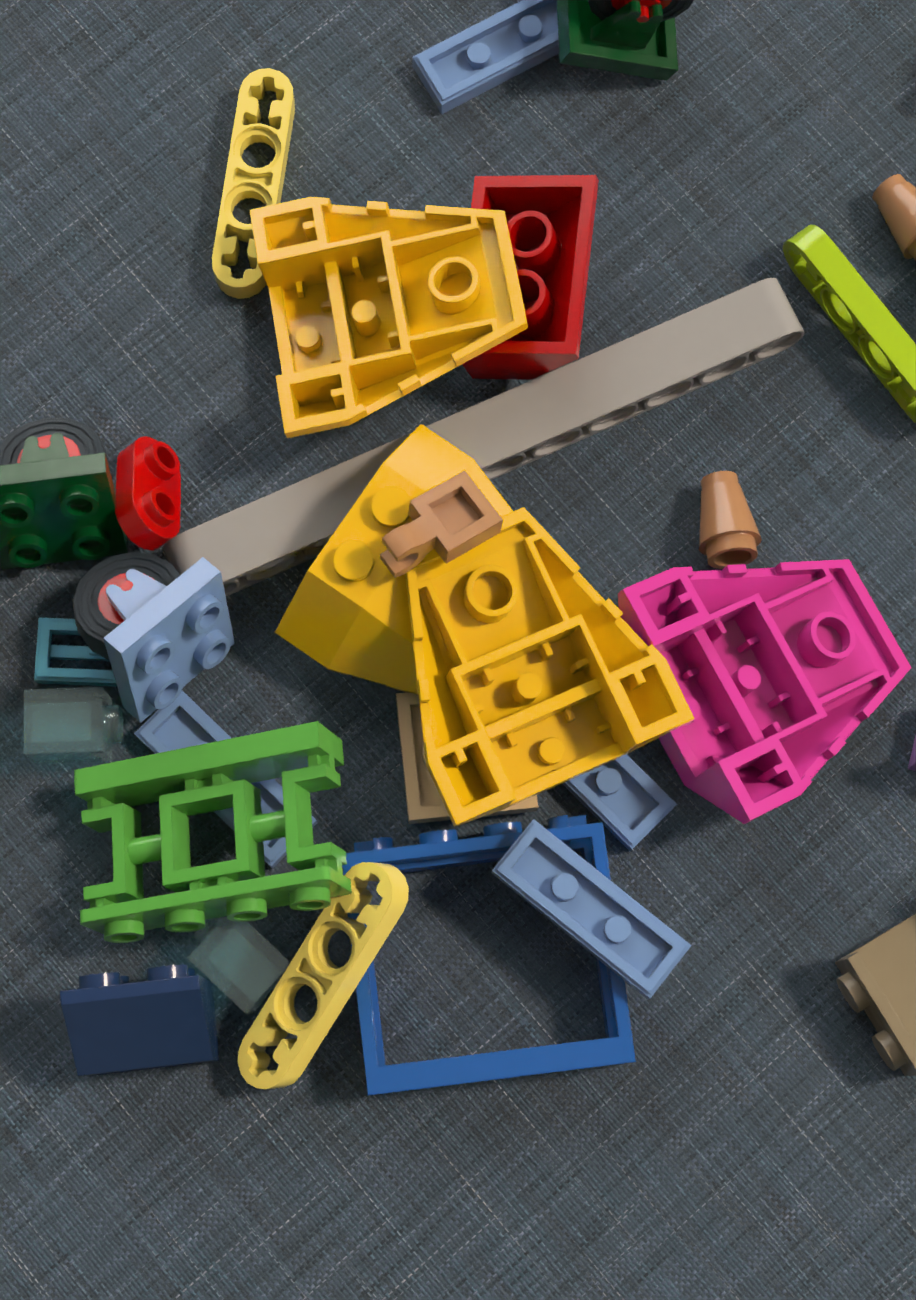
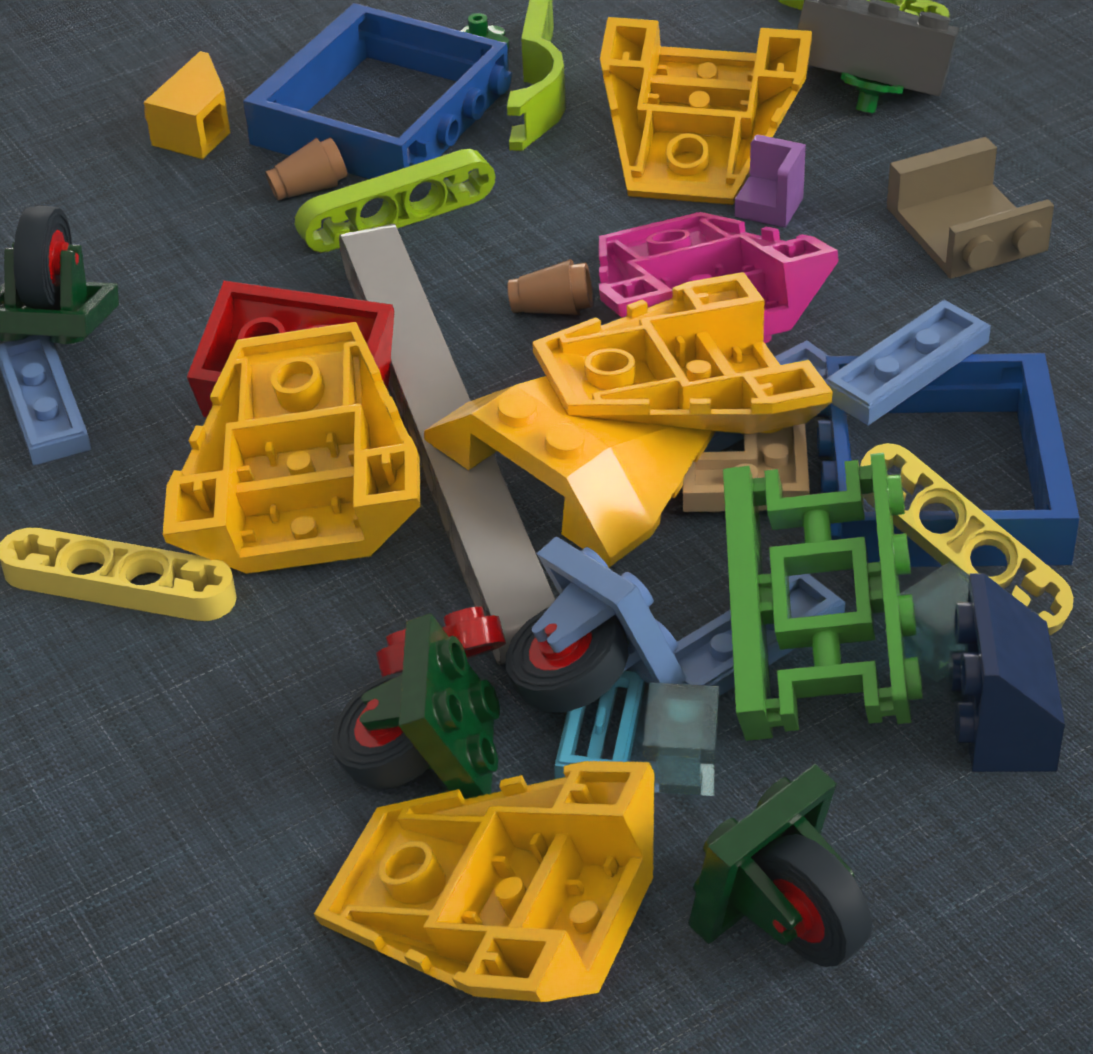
camera: 75 degrees left, 35 degrees down
medium nougat plate [380,470,503,578] -> none

